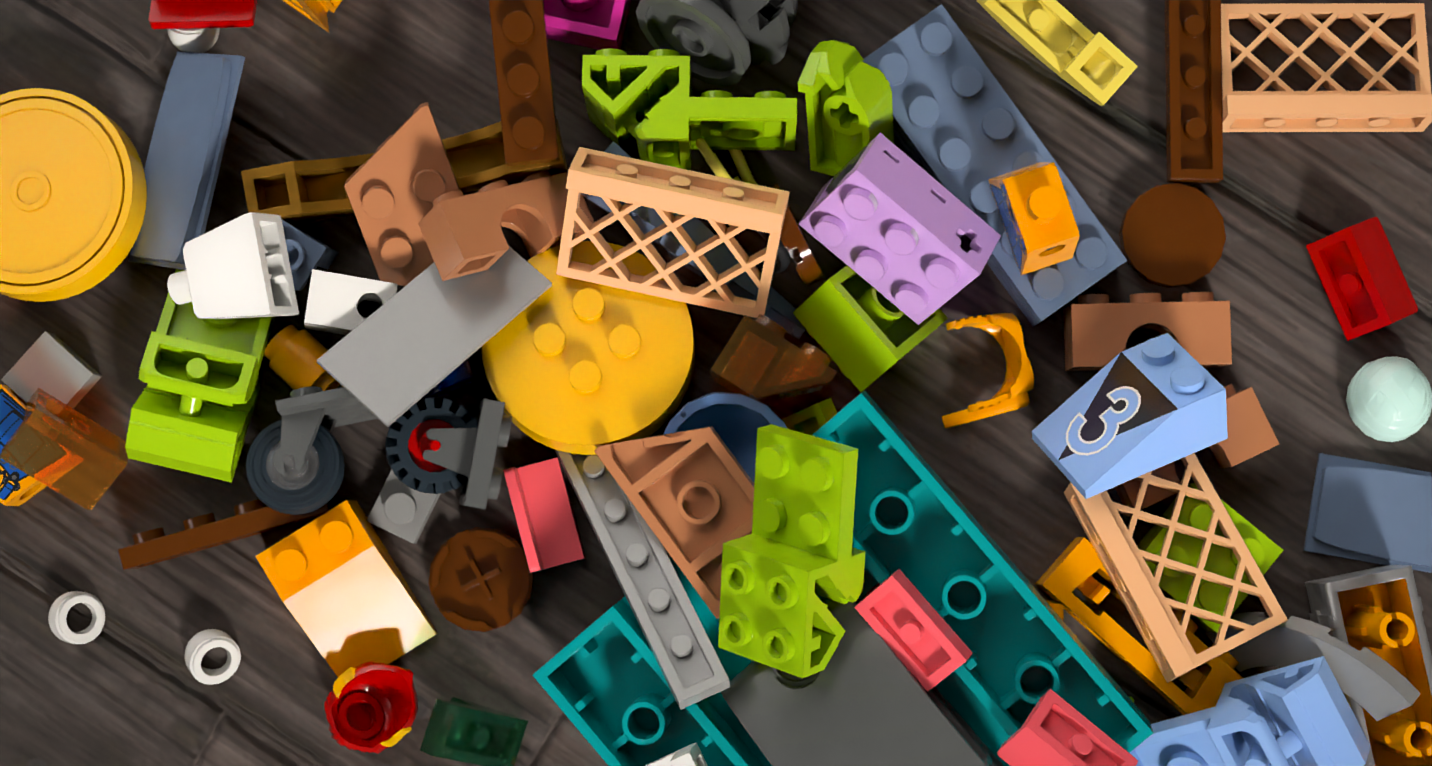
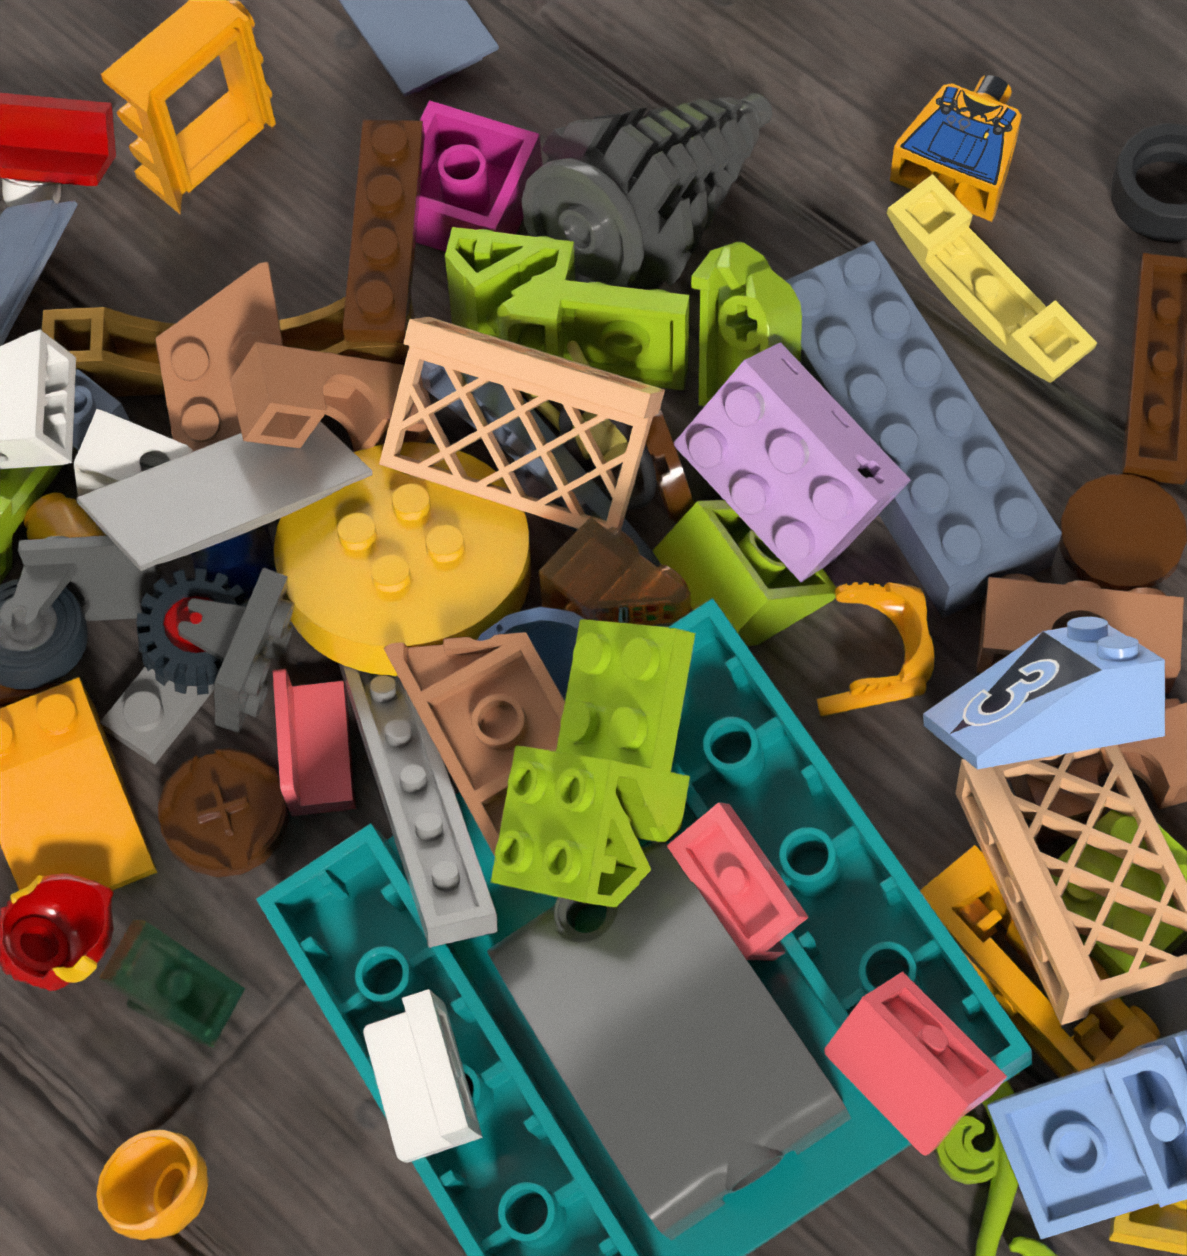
camera: 10 degrees right, 20 degrees down
light orange torso [988,162,1080,275] -> none

